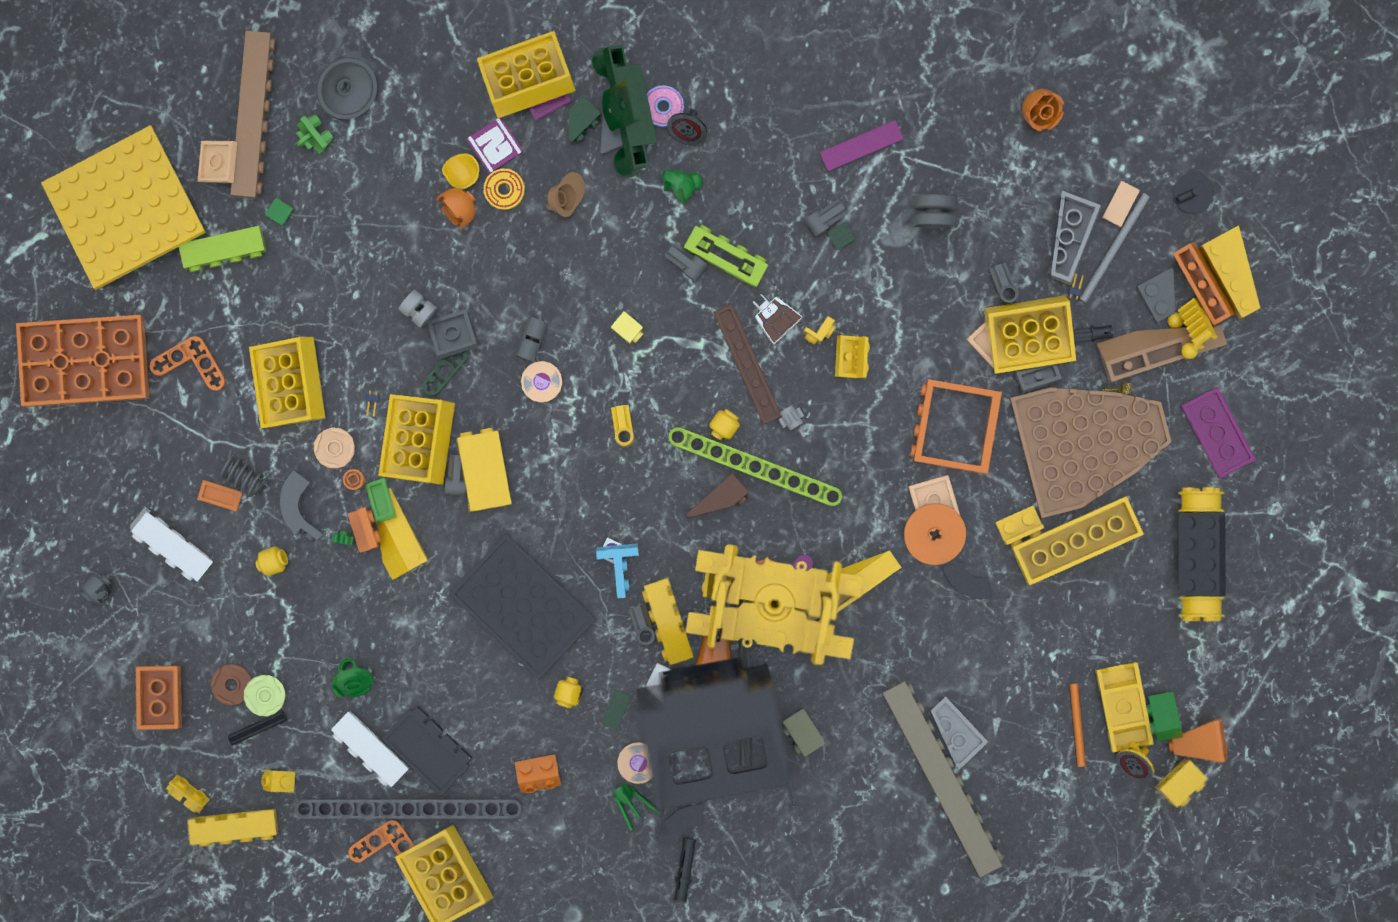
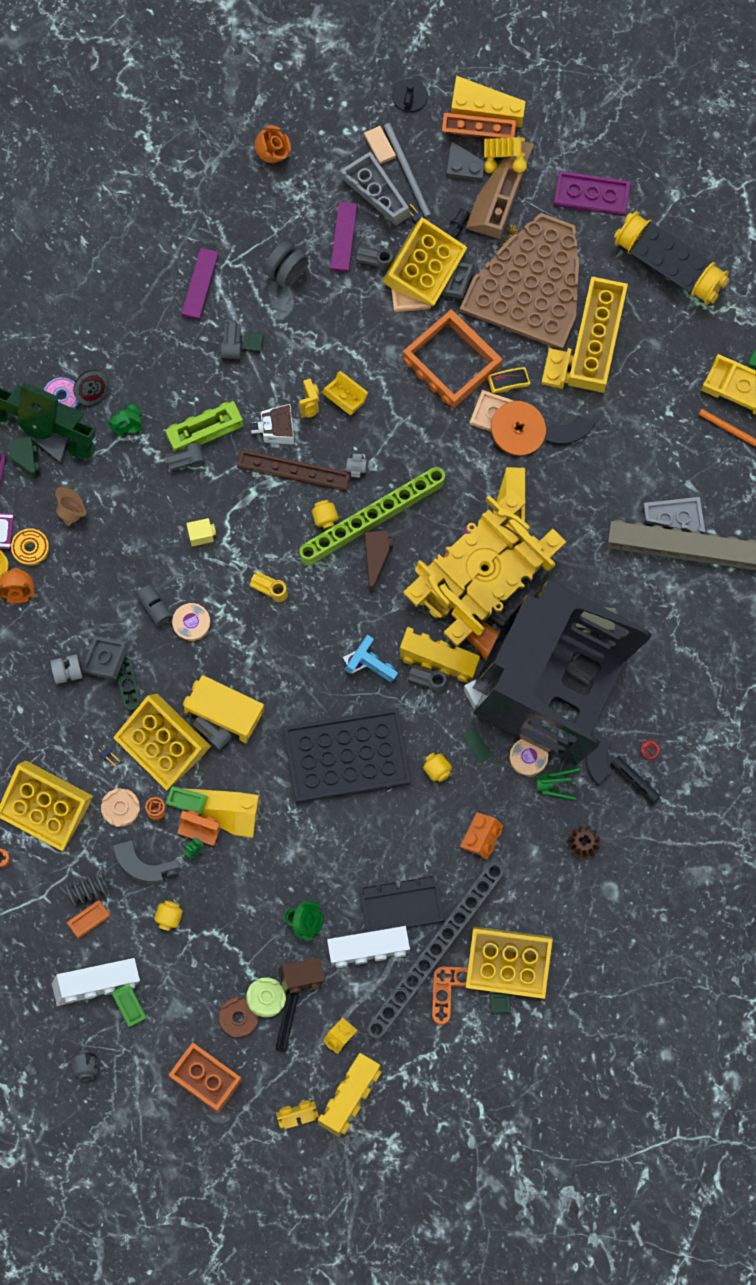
camera: 55 degrees left, 15 degrees down
none -> bright green tile [111,983,146,1027]
none -> reddish brown brick [278,957,326,994]
none -> magenta tile [330,202,357,273]
none -> slope [487,367,530,394]
none -> dark green tile [489,993,511,1014]
none -> reddish brown gear [568,826,601,859]
none -> clear red tile [640,740,660,760]

